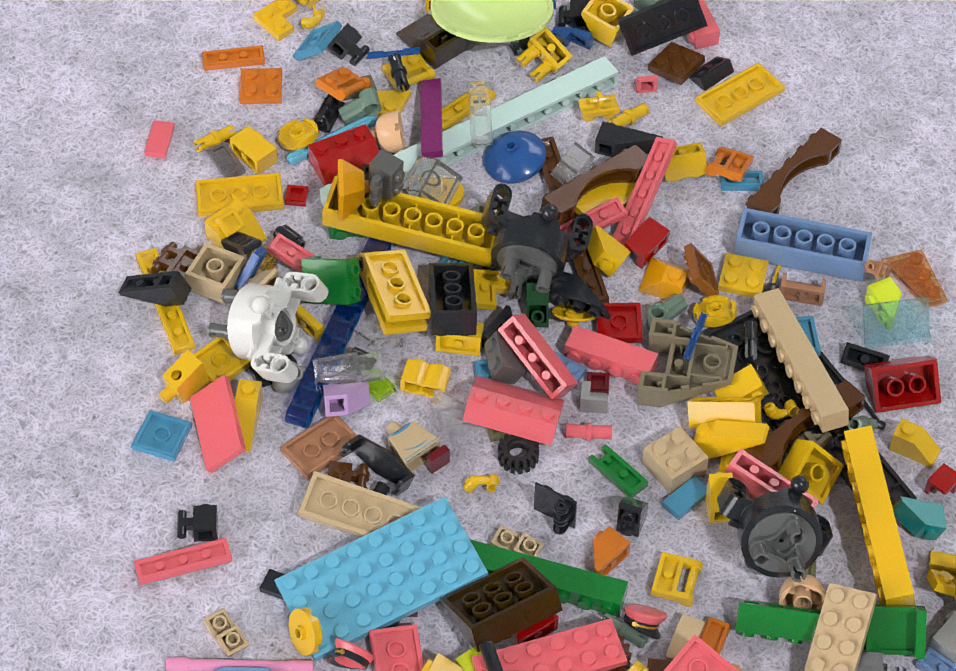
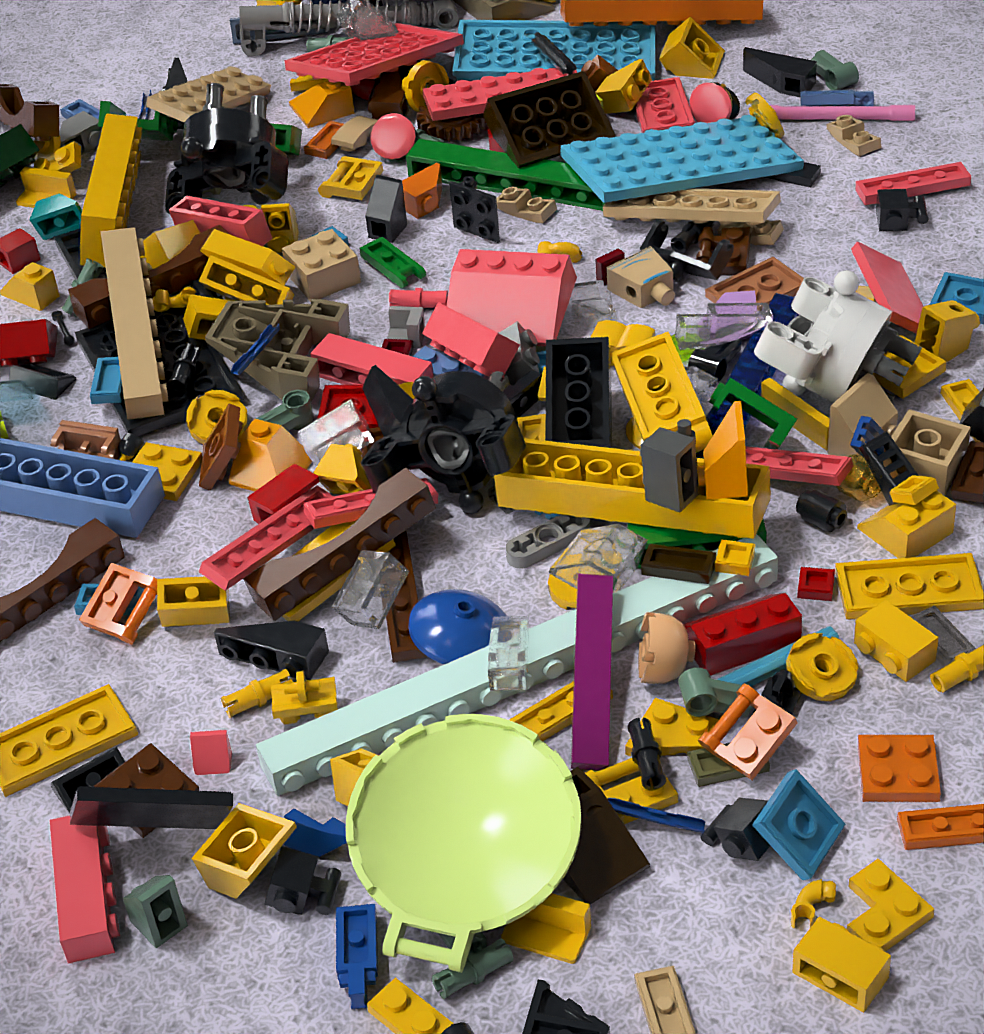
camera: 170 degrees left, 10 degrees down
none -> clear brick [298,400,375,467]

